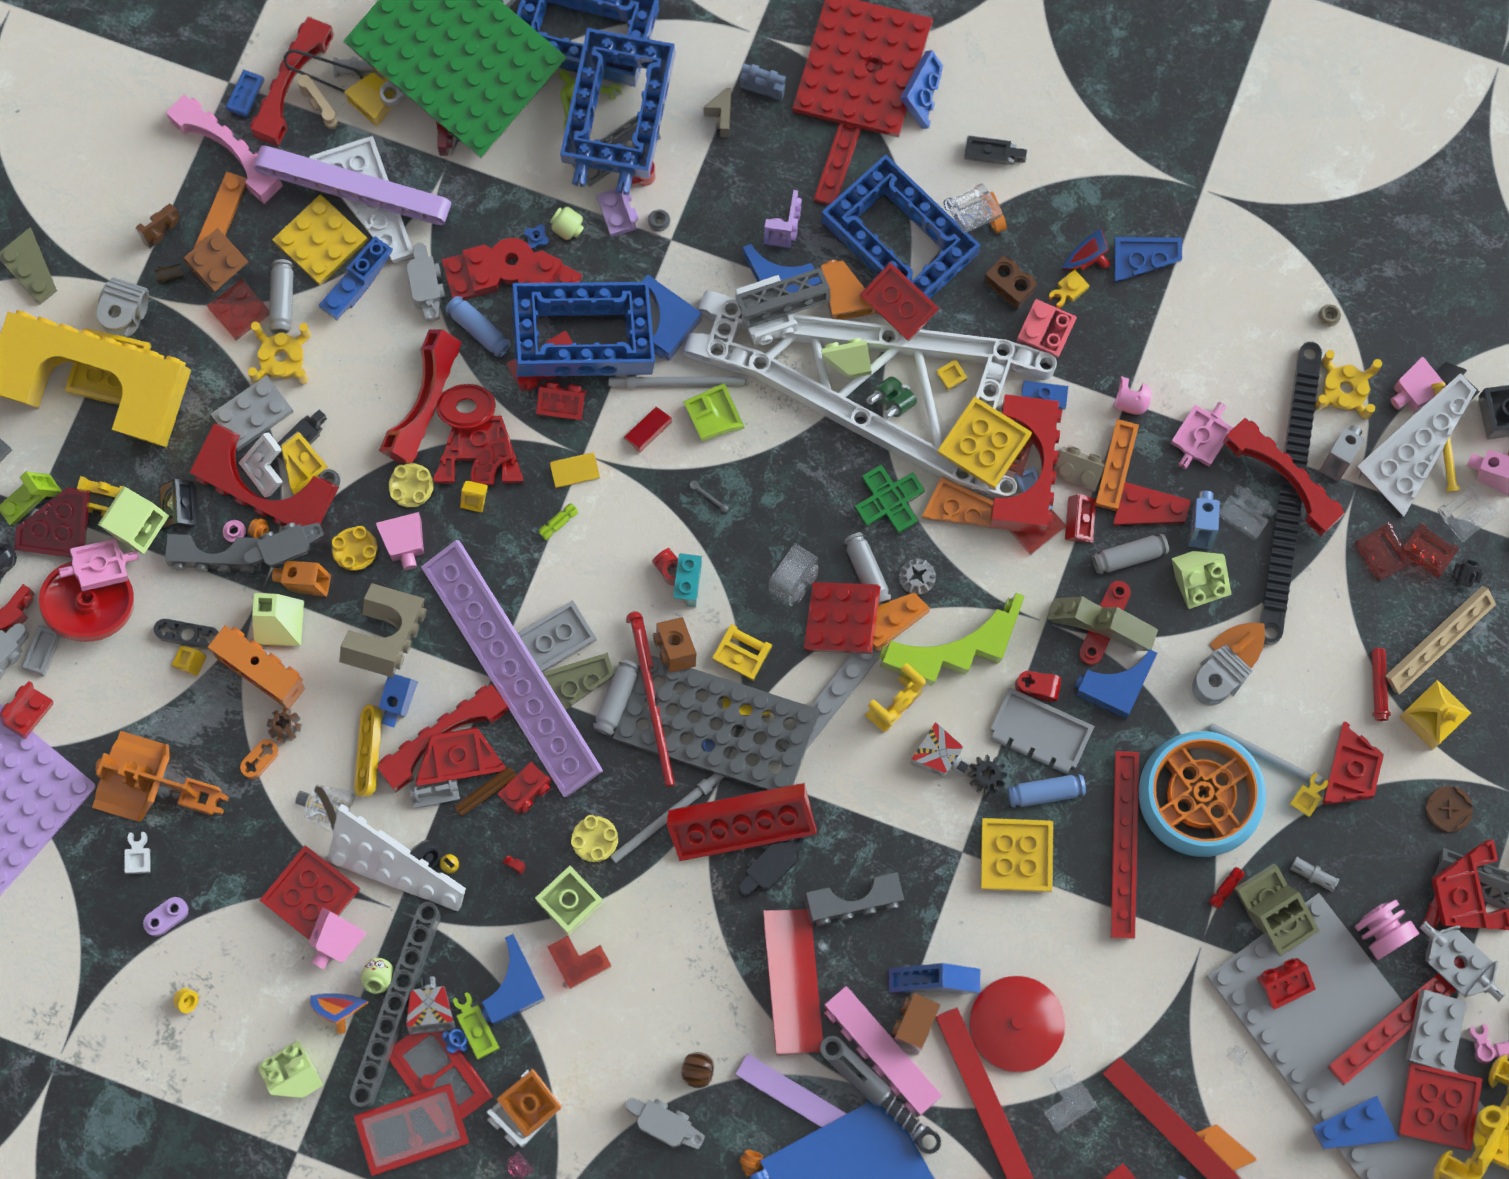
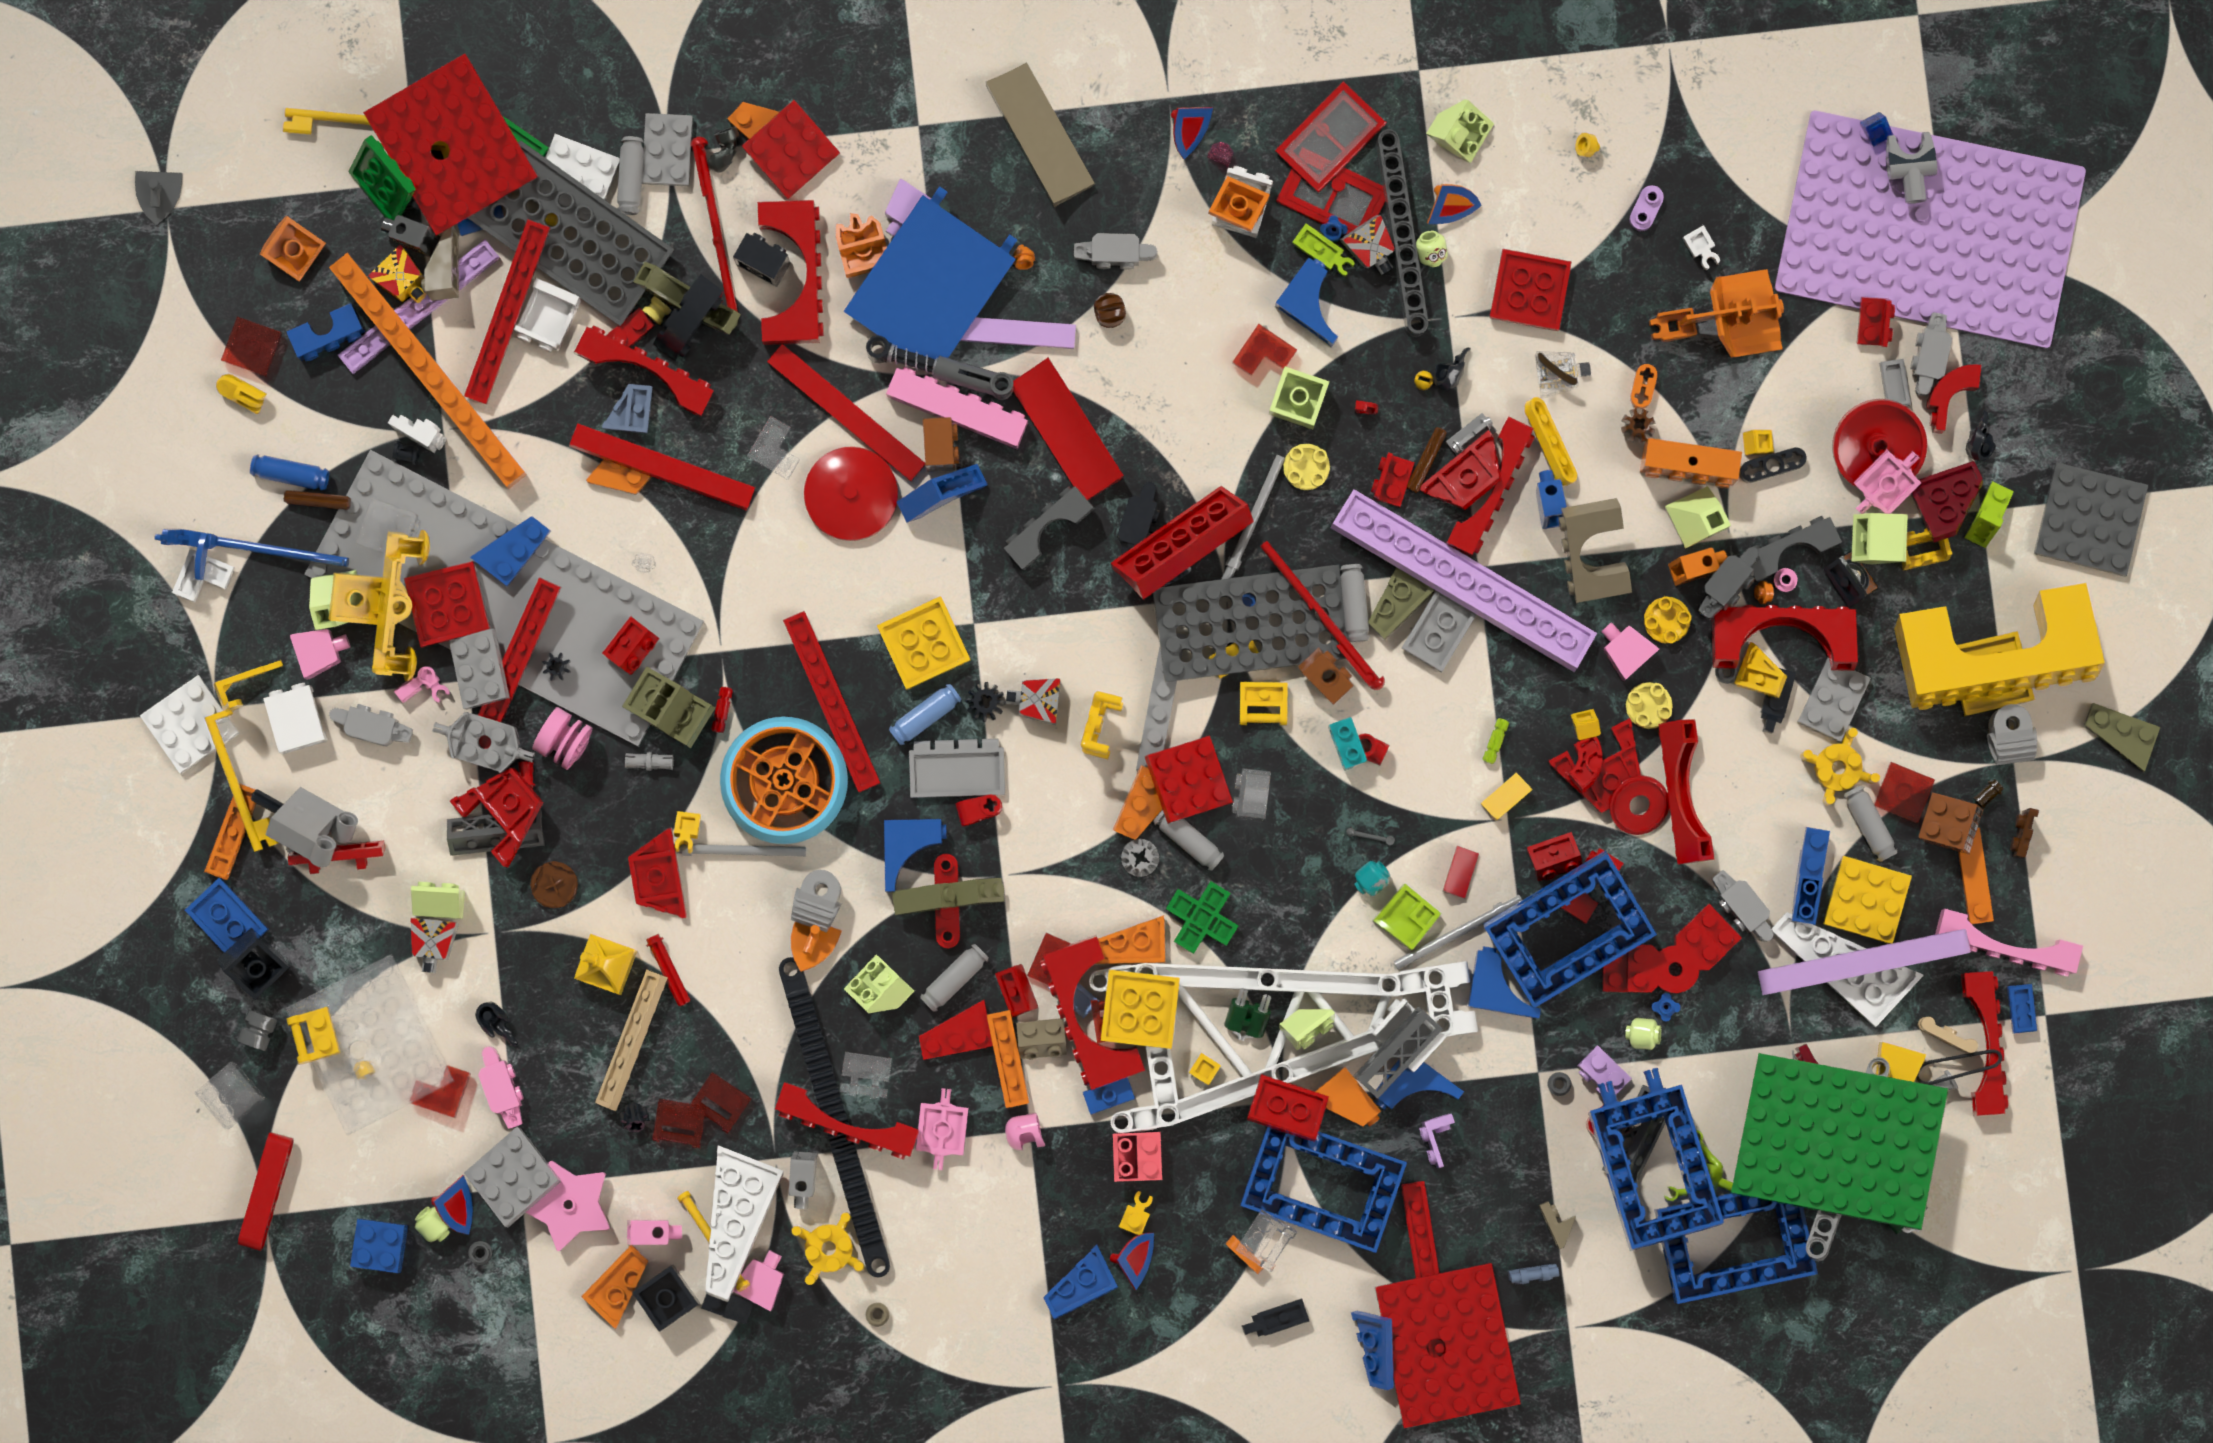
camera: 155 degrees right, 10 degrees up
white plate [239,433,283,498] -> none
bright pink torso [309,908,366,969] -> none
white wing [327,804,466,911] -> none
medium blue axle [446,296,511,357] -> none
lime arch [878,593,1025,686] -> none
reddish brown brick [984,256,1037,310] -> none
medium blue torso [1188,491,1220,549] -> none
clear plate [1438,483,1499,542] -> none
none -> black gear [542,653,571,681]
none -> teal head [1355,861,1390,896]

